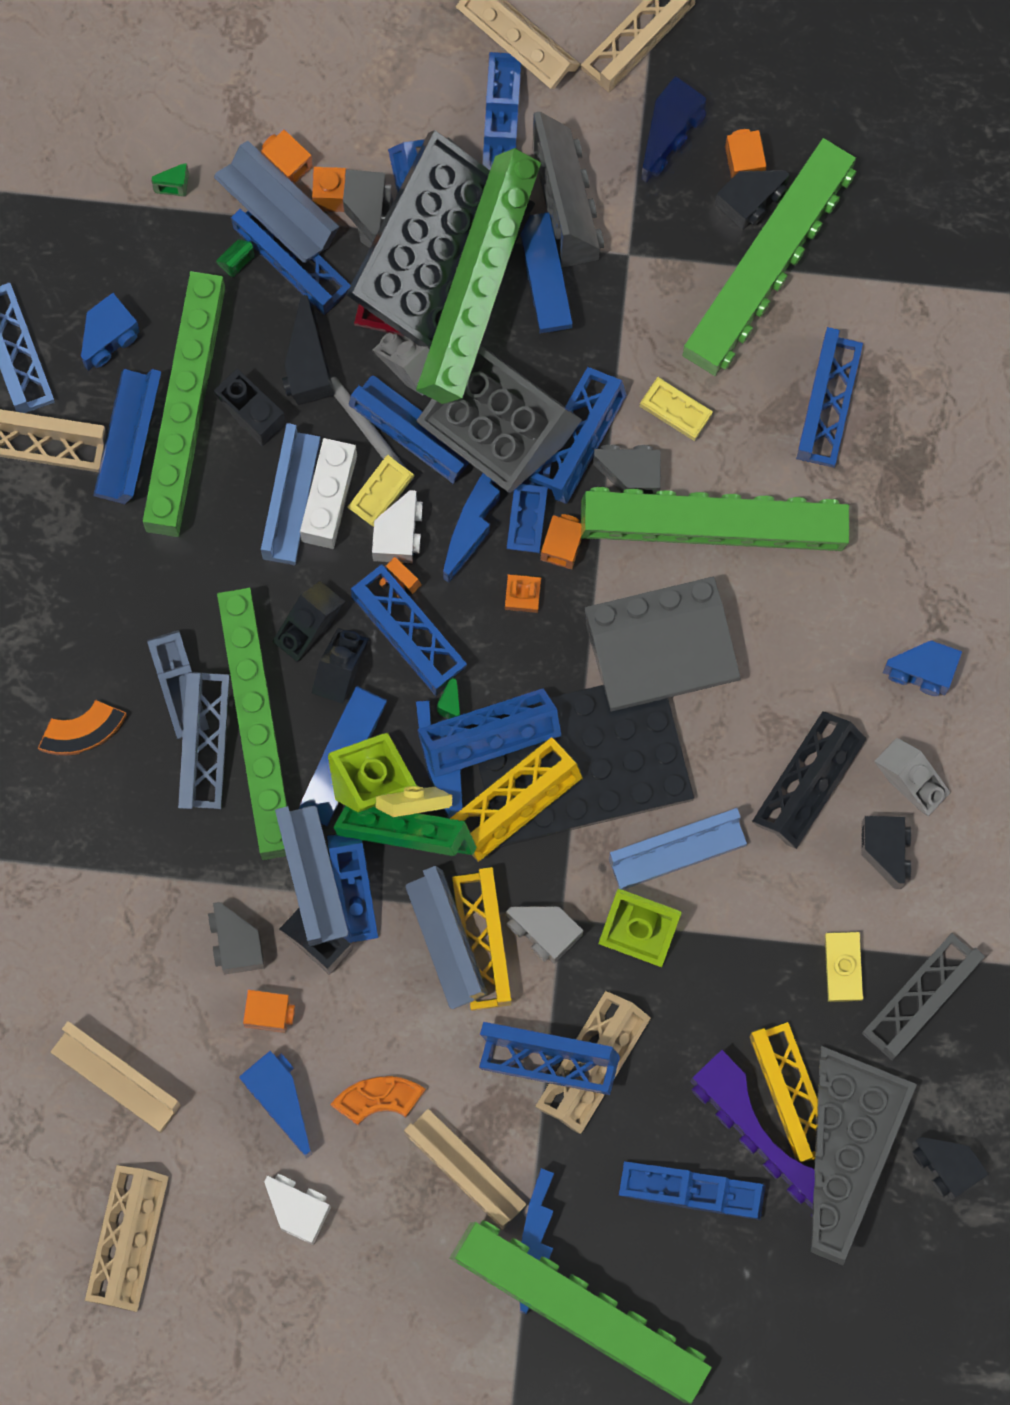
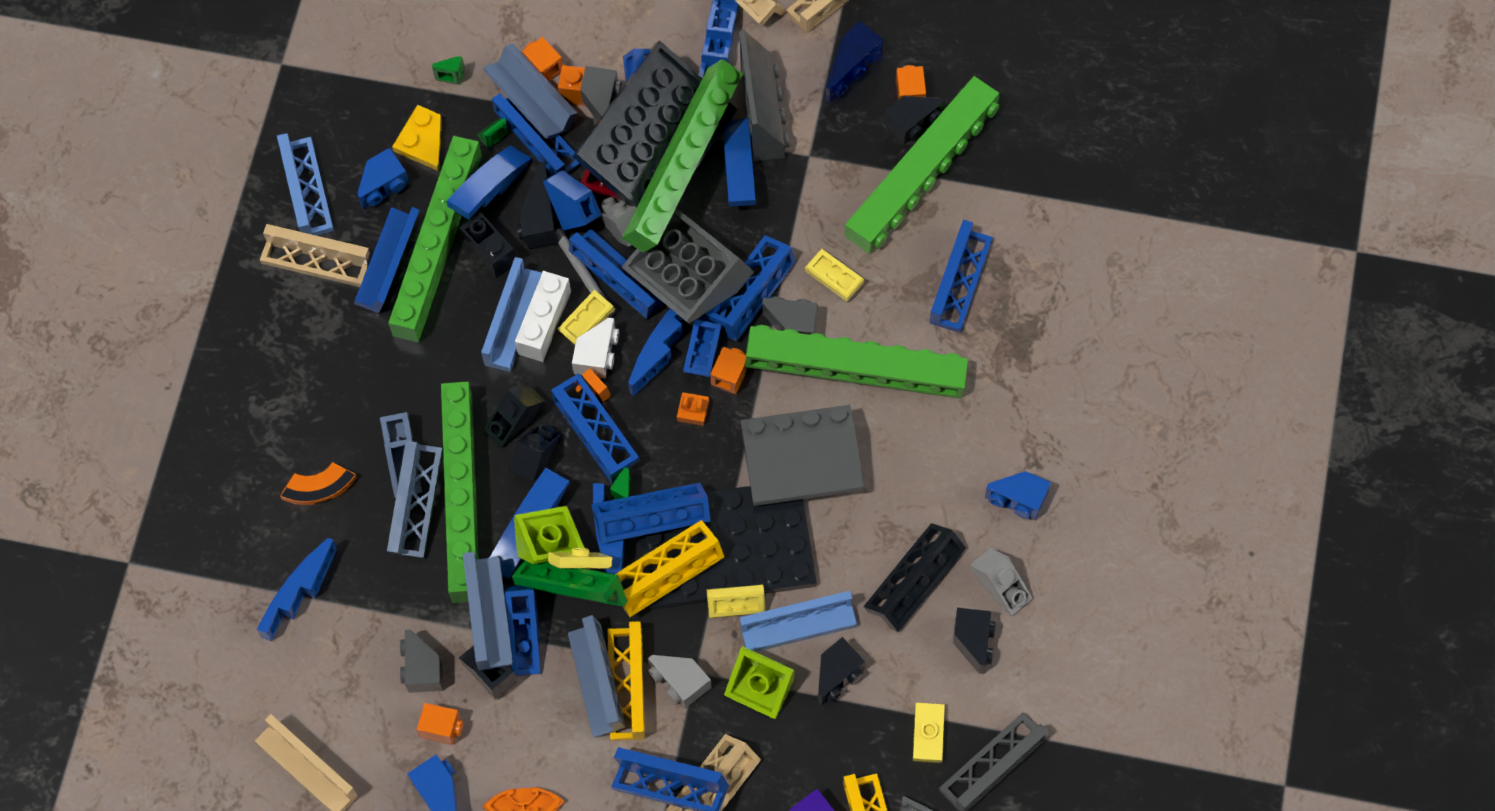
camera: 10 degrees right, 10 degrees down
none -> blue slope [256,538,337,642]
none -> yellow wing [392,105,442,171]
none -> blue slope [447,145,532,219]
none -> blue slope [543,171,601,230]
none -> light yellow plate [707,585,765,618]
none -> black slope [818,637,865,706]

